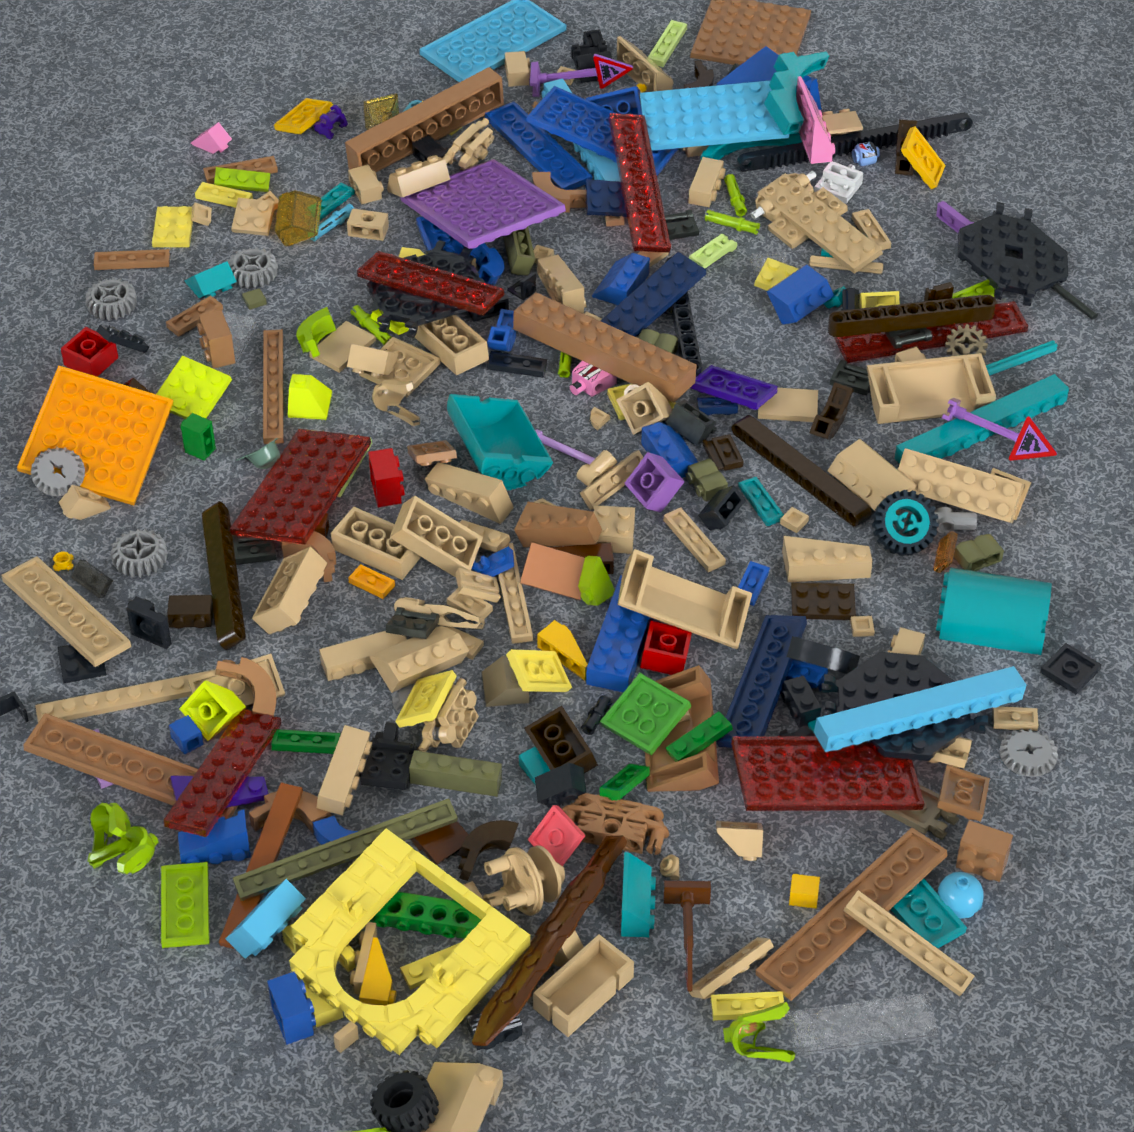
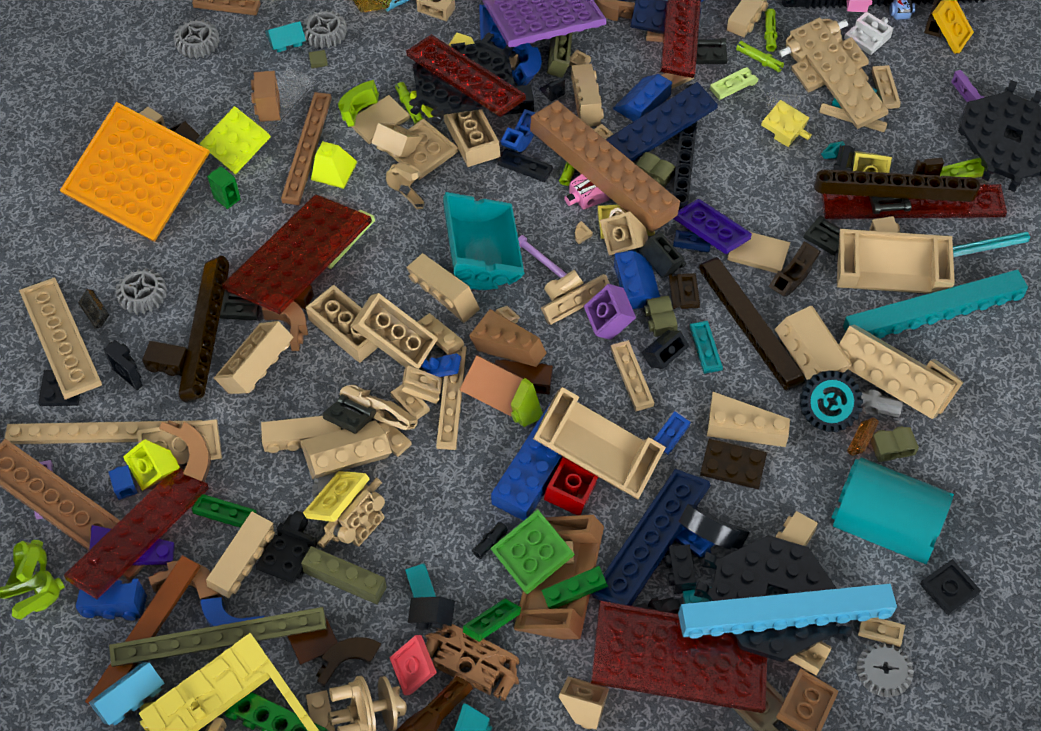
camera: 15 degrees right, 10 degrees up
light grey gear [31,447,85,496] -> none
yellow plate [53,551,74,571] -> none
tan slope [59,485,111,520] -> none
red brick [60,327,119,377] -> none
black plate [96,325,149,353] -> none
lime plate [161,862,210,948] -> none
medium nougat plate [166,295,223,337] -> none
sand green piece [236,438,281,469] -> none
light orange plate [348,564,395,599] -> none
red brick [368,448,405,508] -> none
medium nougat plate [407,440,457,466] -> none
dark tan slope [482,656,529,707] -> none
light yellow plate [506,649,572,692] -> none
dark brown slope [524,706,598,774] -> none
yellow slope [537,620,588,680] -> none
tan brick [594,505,635,554] -> none
tan plate [660,854,679,880] -> none
blue slope [766,265,834,325] -> none
tan plate [780,507,809,533] -> none
tan tile [850,616,875,637] -> none
piece [942,398,1057,461] -> none
dark tan gear [945,324,988,356] -> none

